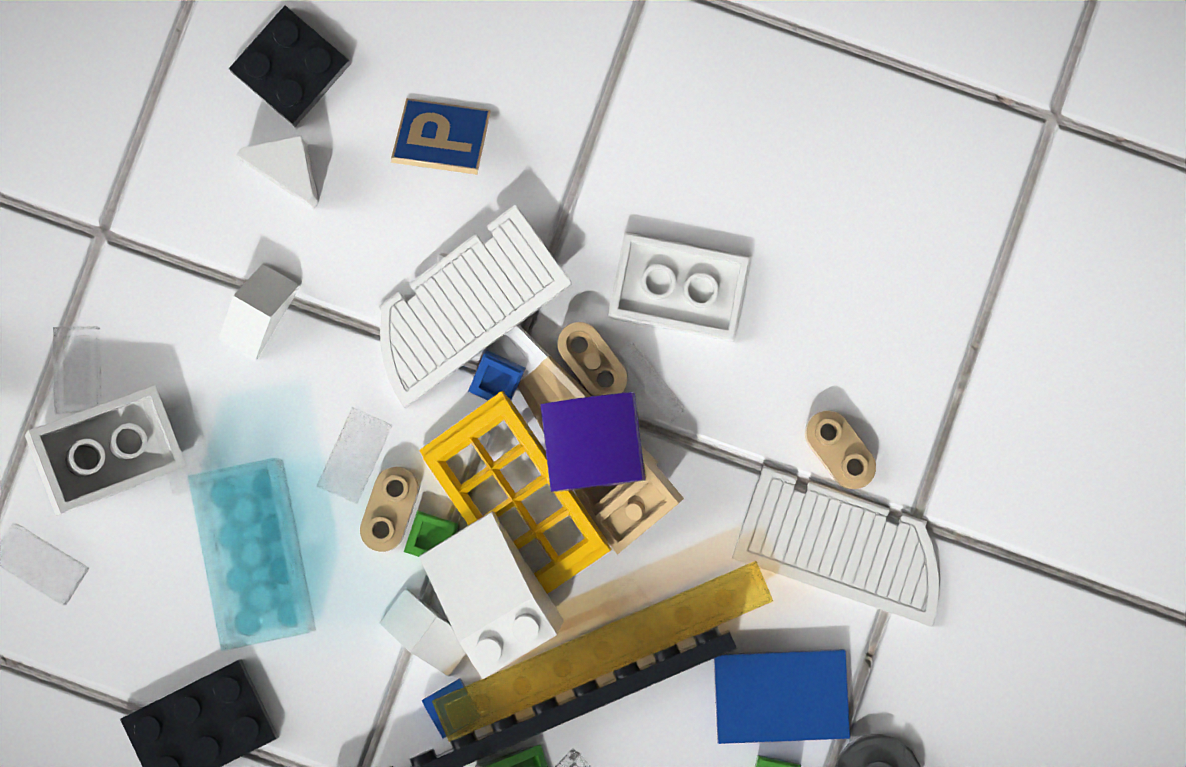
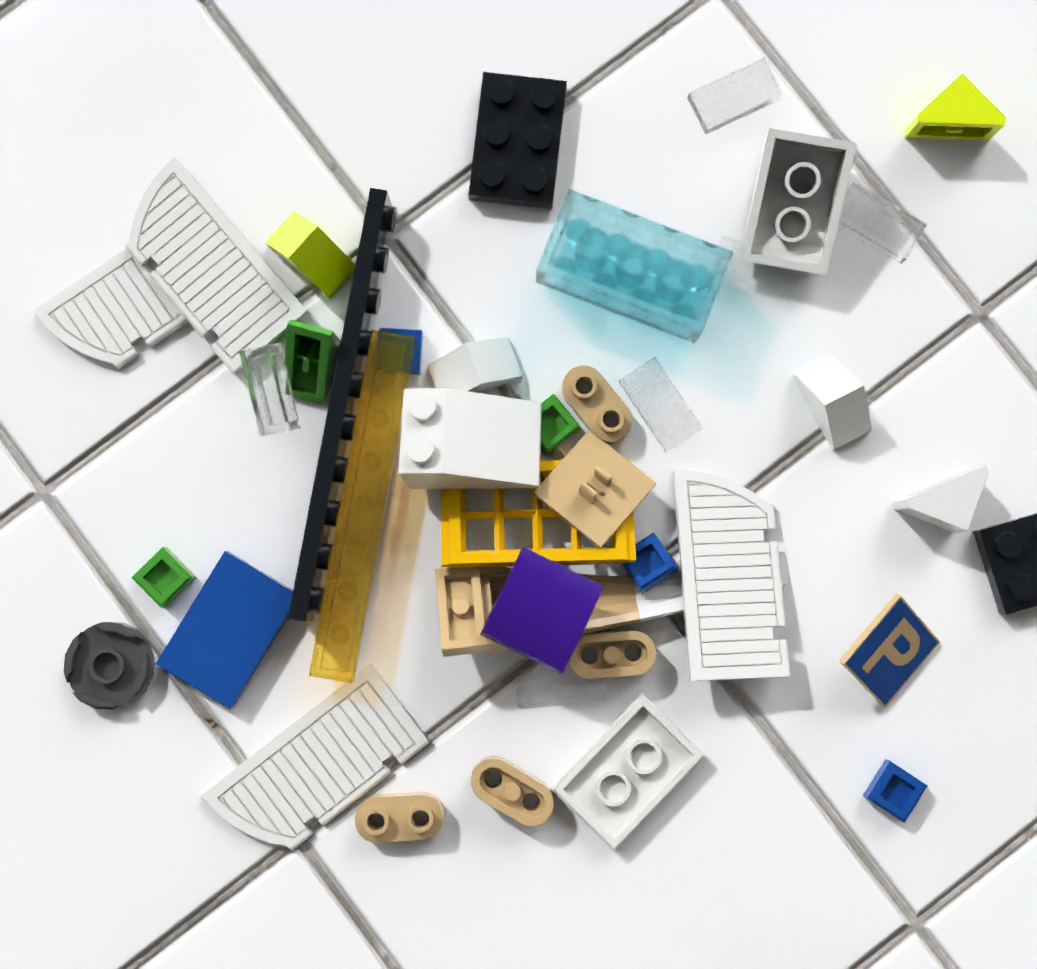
camera: 125 degrees right, 0 degrees up
none -> tan plate [471,756,554,827]
none -> tan piece [533,430,657,549]
none -> blue tile [863,759,928,823]

